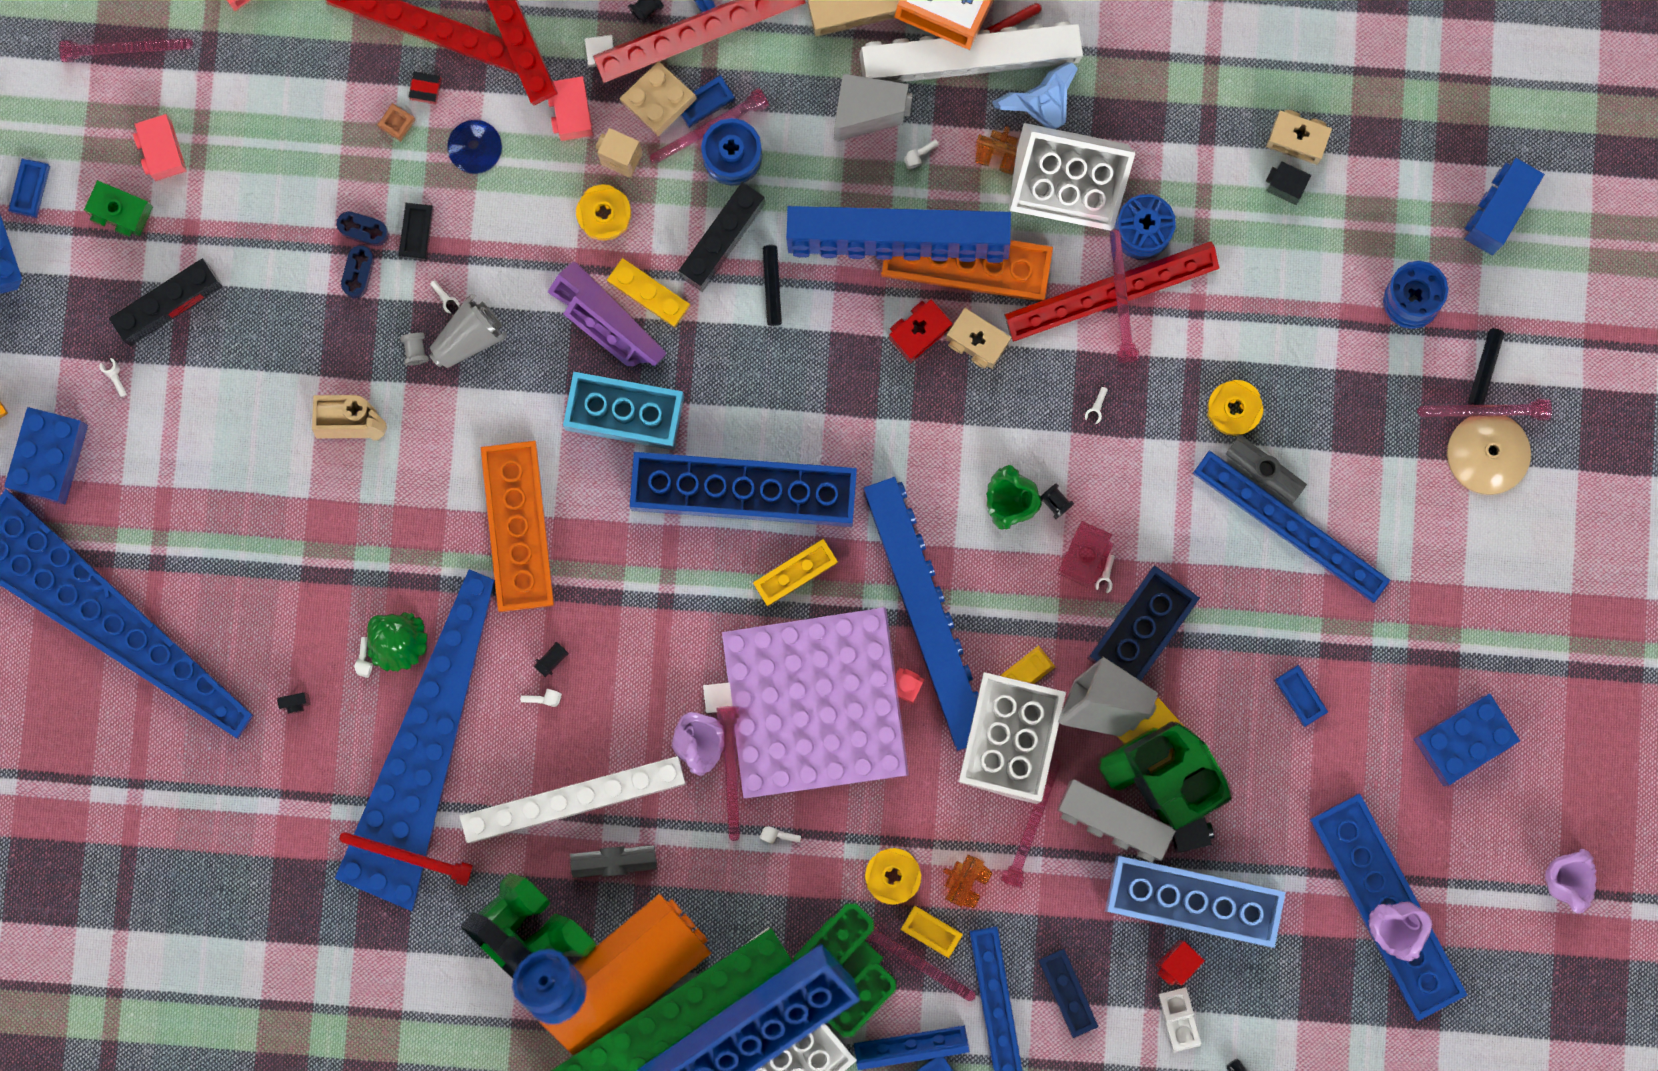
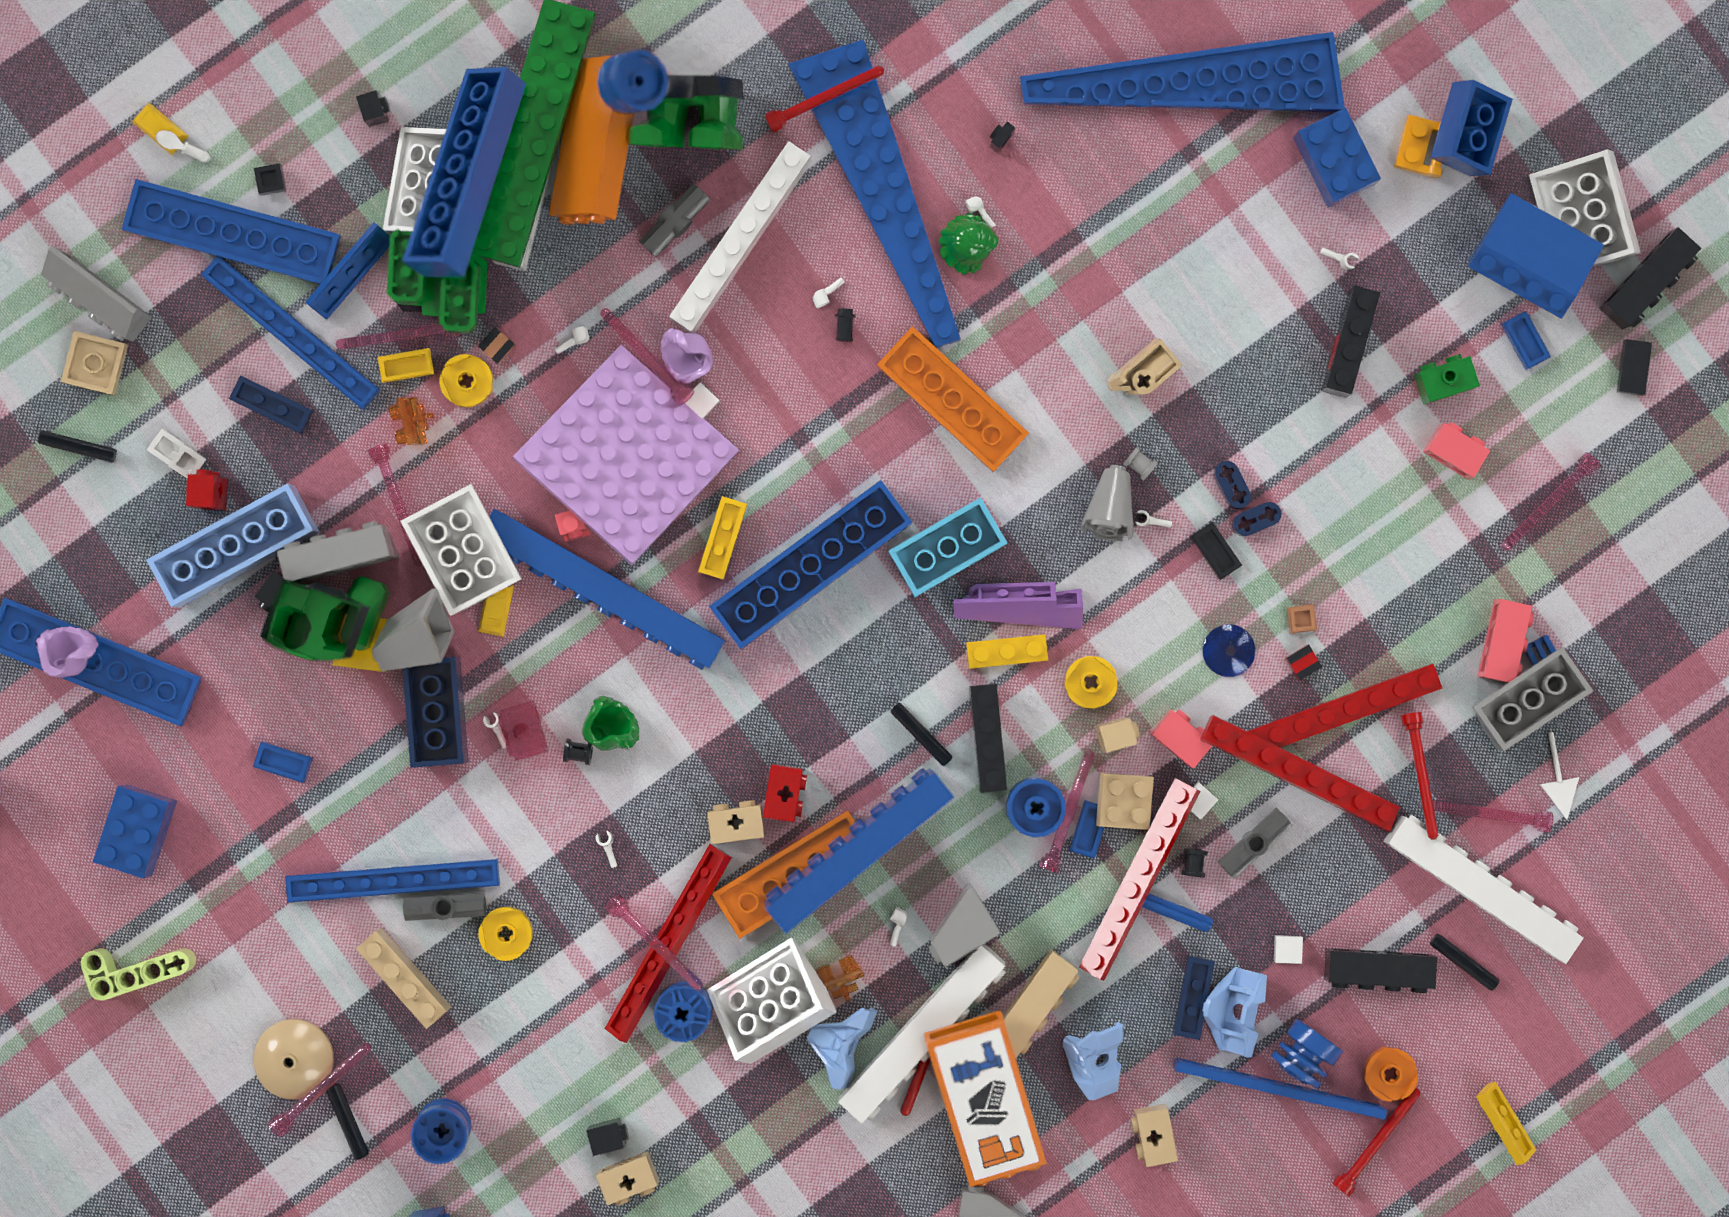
camera: 140 degrees right, 5 degrees up
none -> yellowish green beam [81,948,196,1001]
none -> tan brick [356,928,451,1029]
none -> tile [478,327,516,365]

